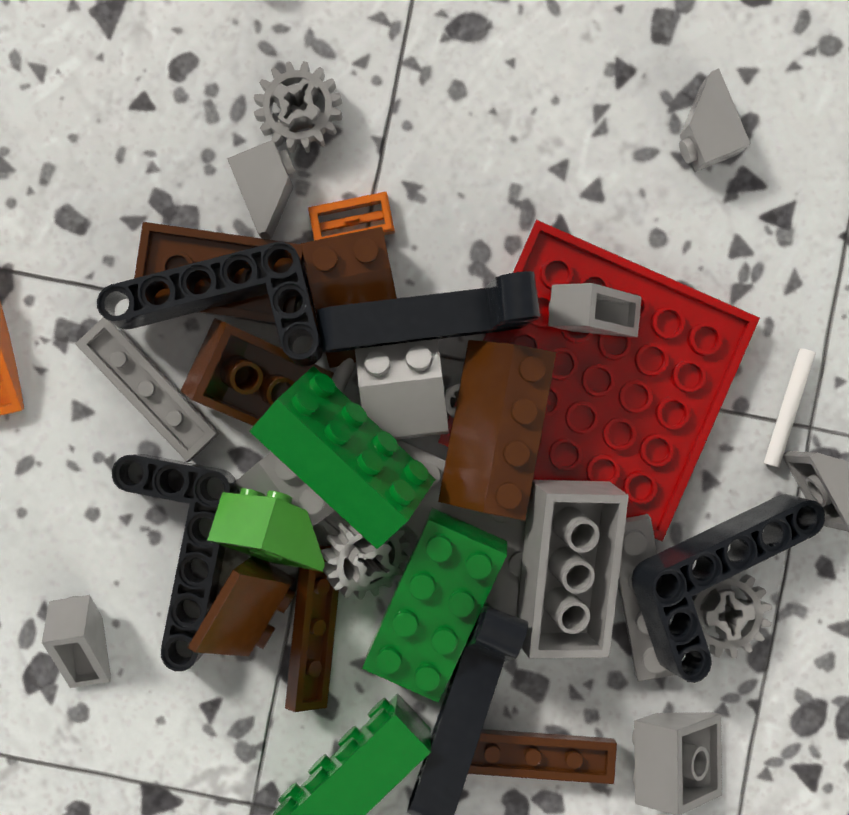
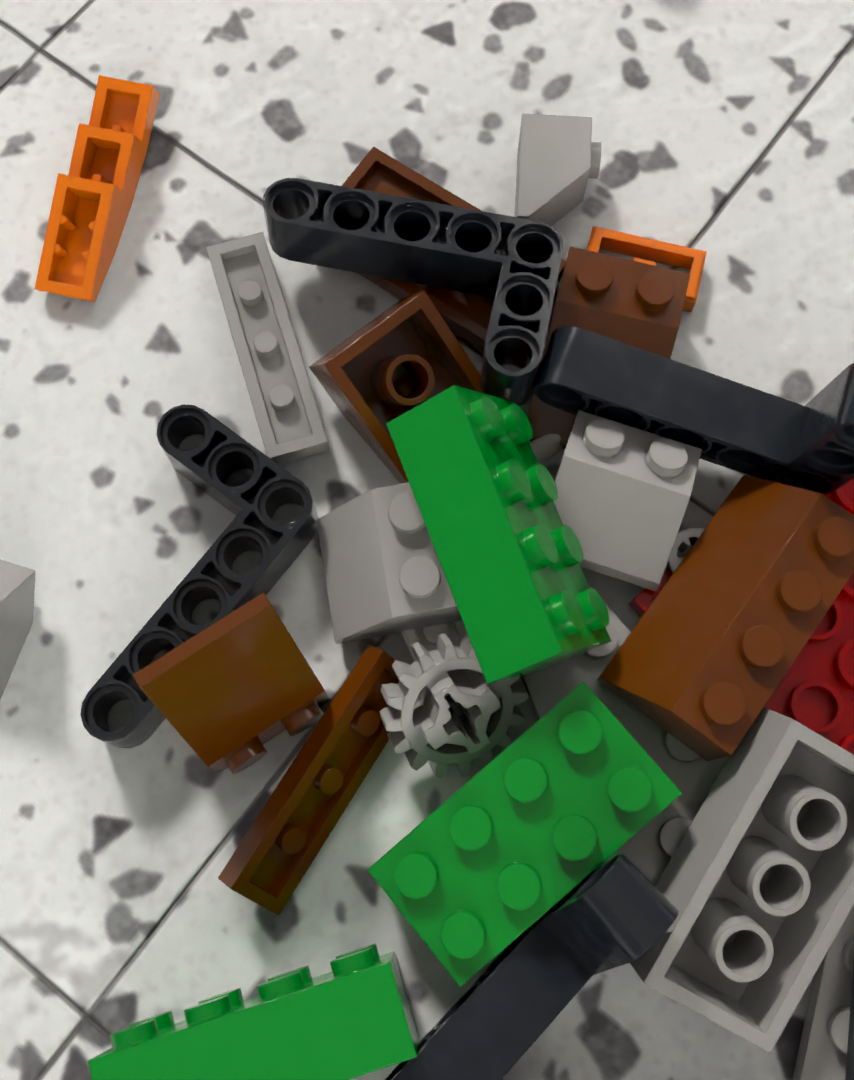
camera: 25 degrees right, 15 degrees down
bright green slope [207,488,325,572] -> none
light grey gear [254,61,342,153] -> none

